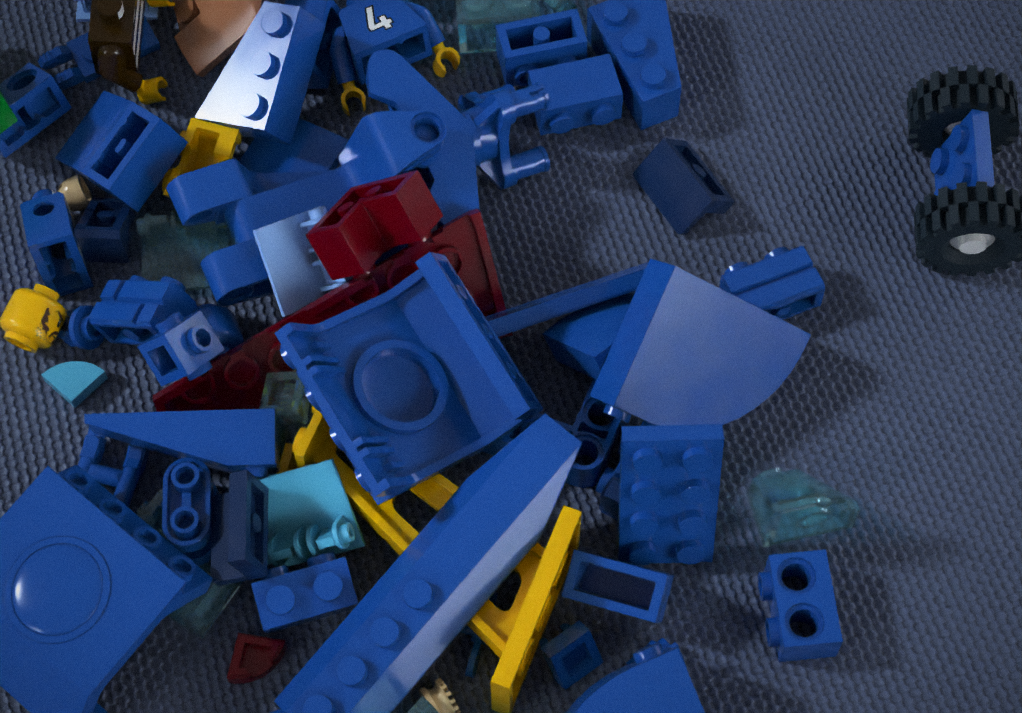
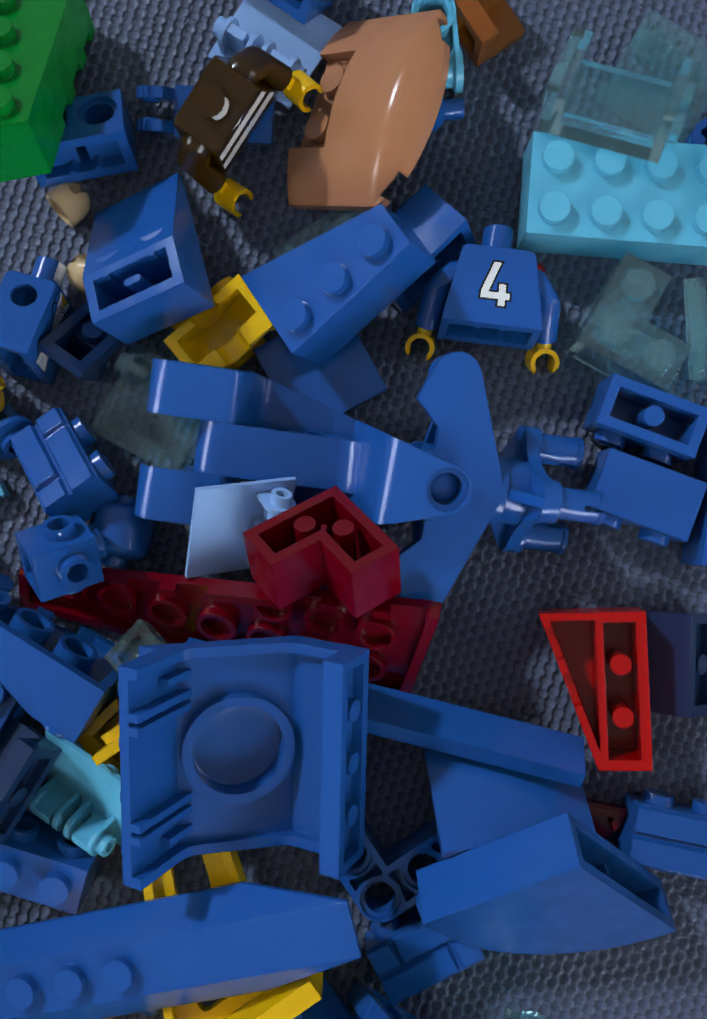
camera: 35 degrees right, 25 degrees up
none -> tan hinge [45,182,91,228]
none -> red wedge [538,607,653,771]

